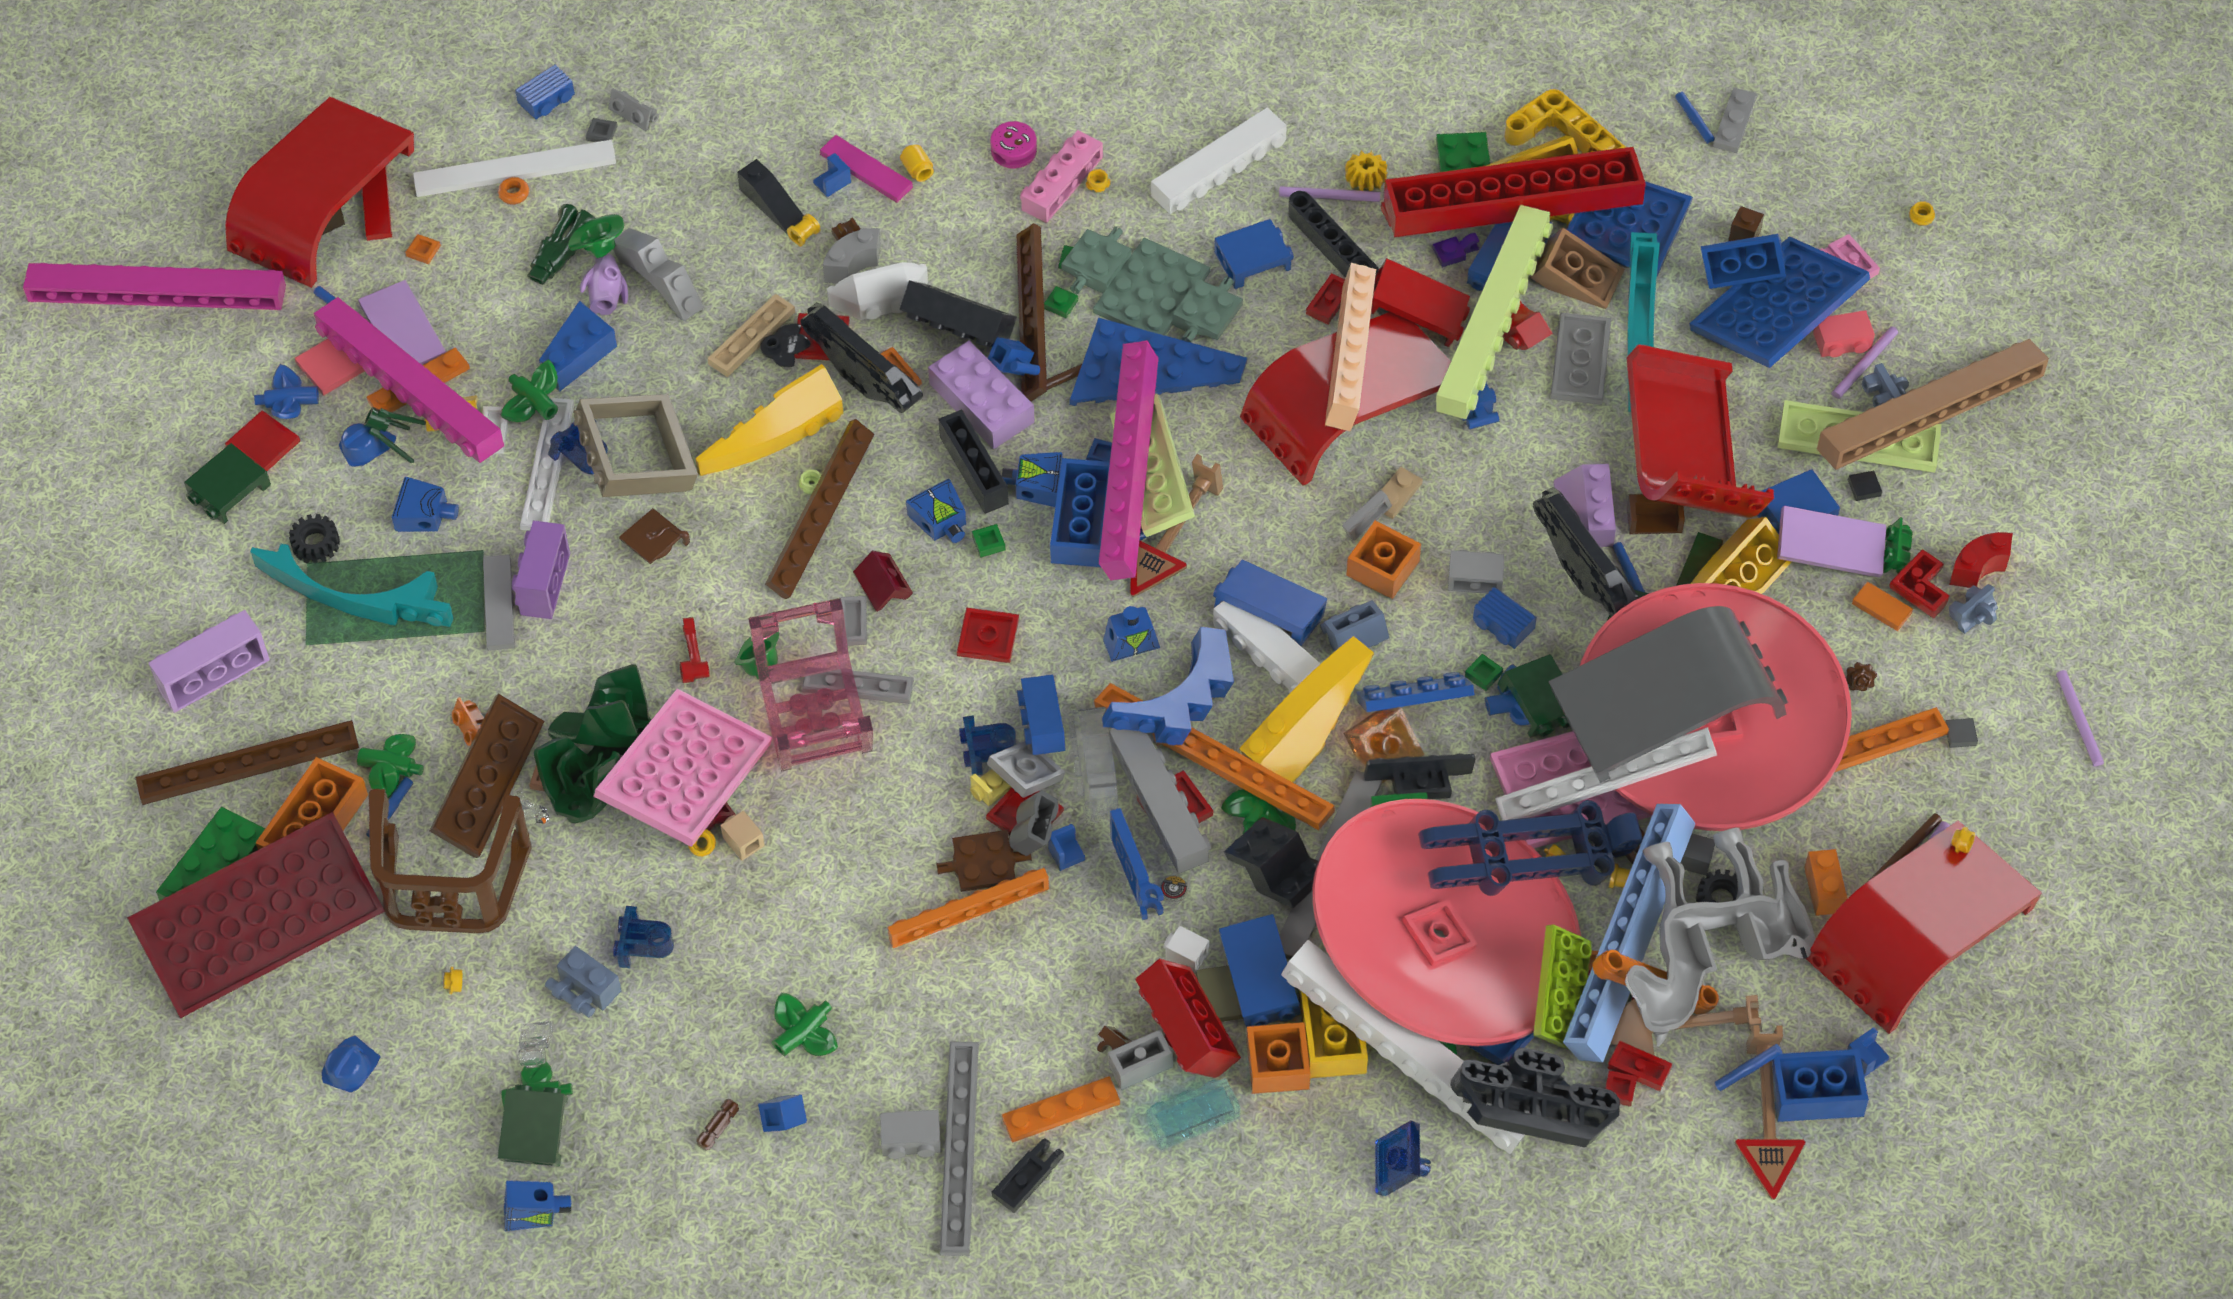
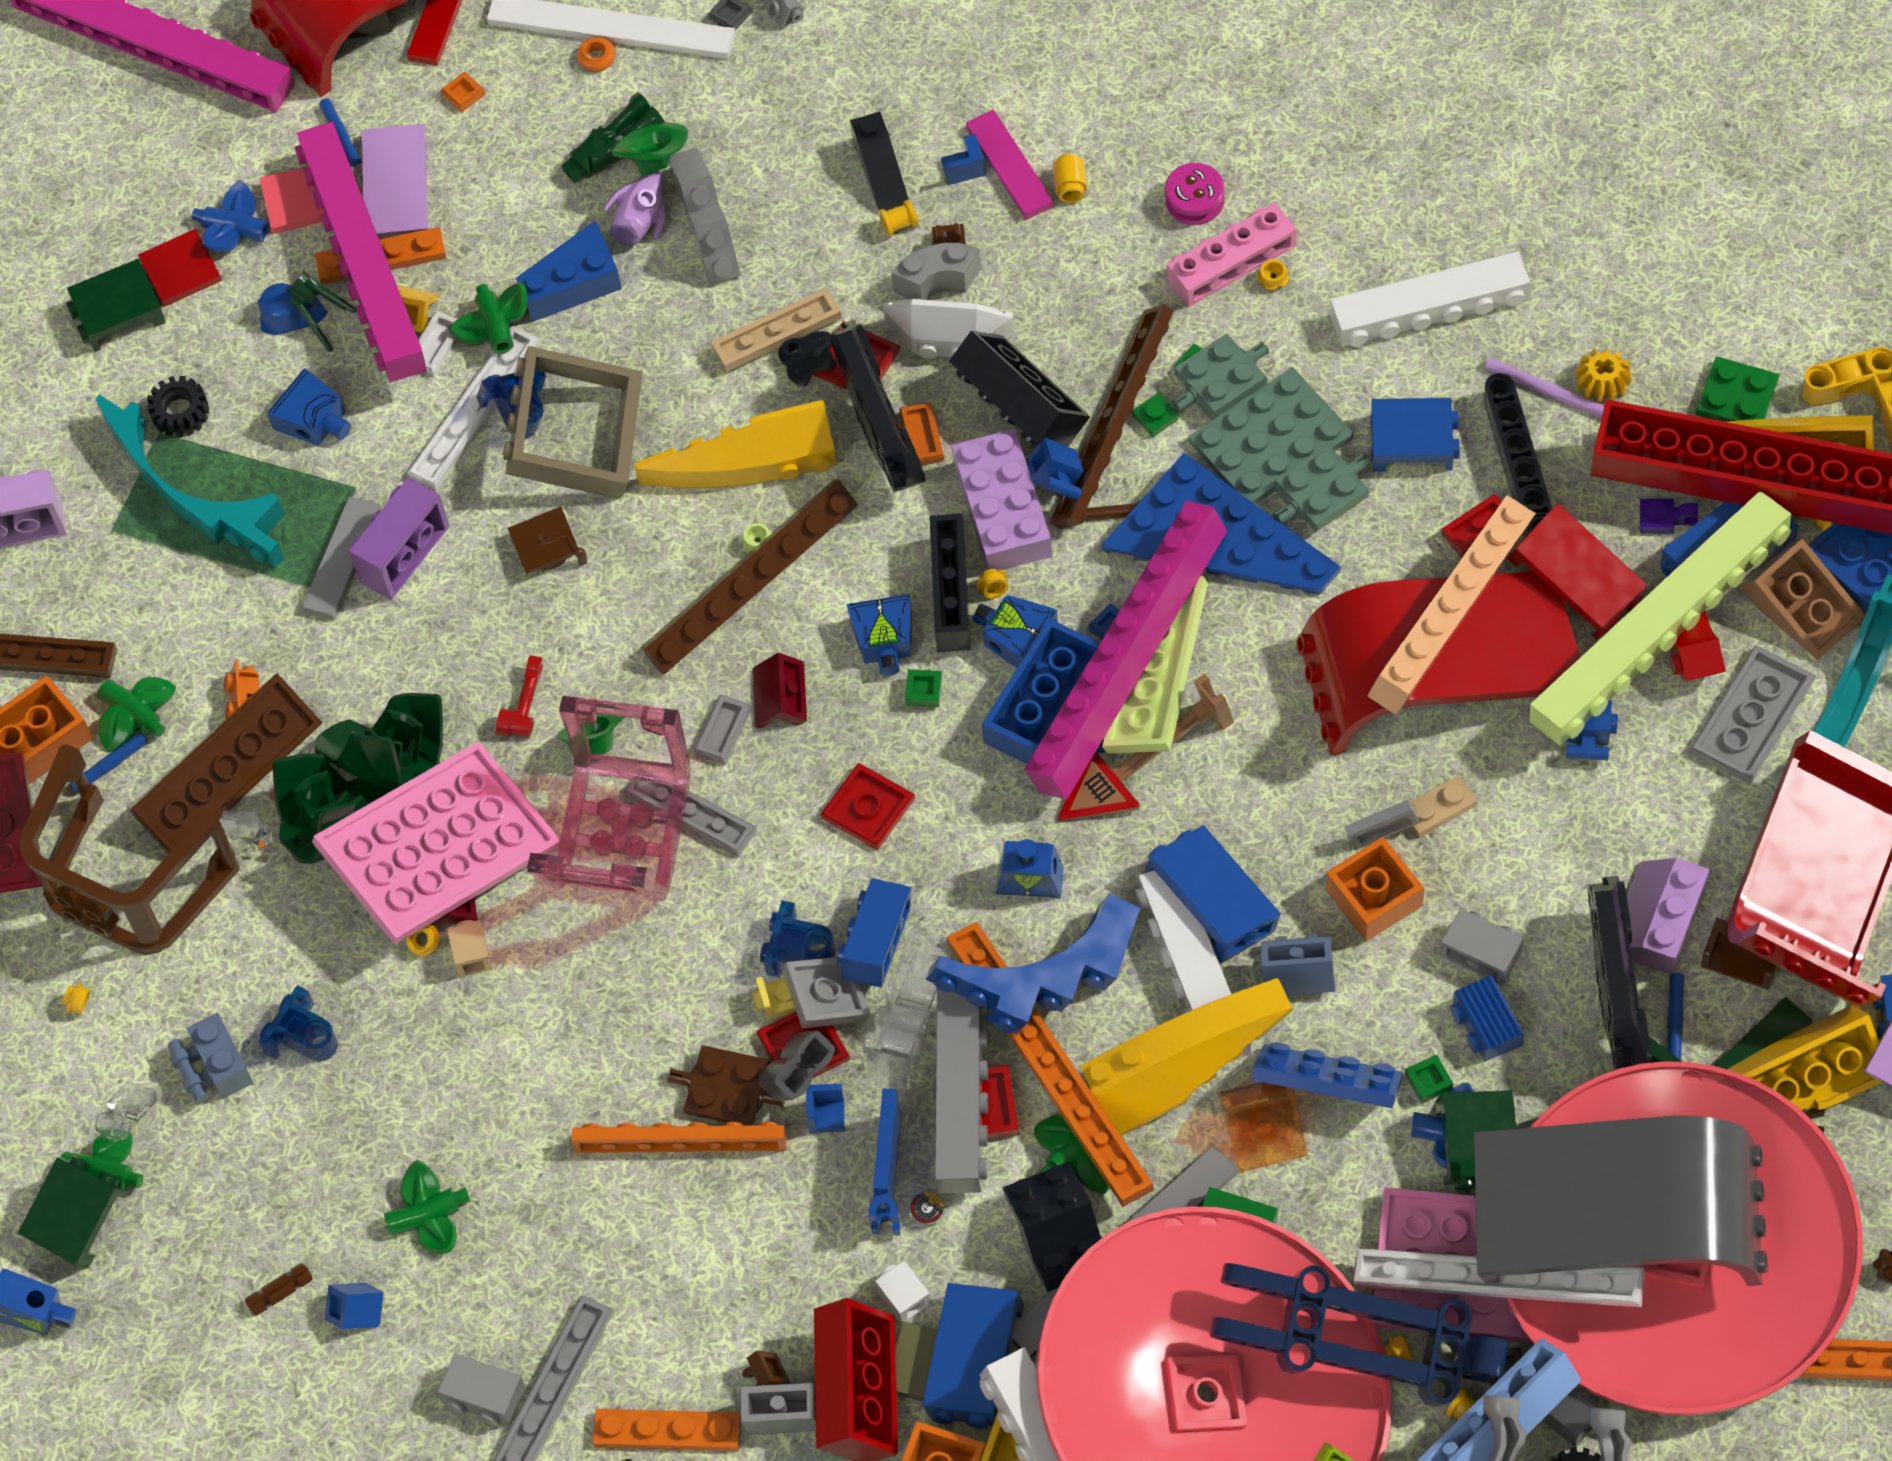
camera: 30 degrees right, 5 degrees up
black bracket [1364,753,1476,799] -> none
none -> yellow plate [976,569,1008,600]

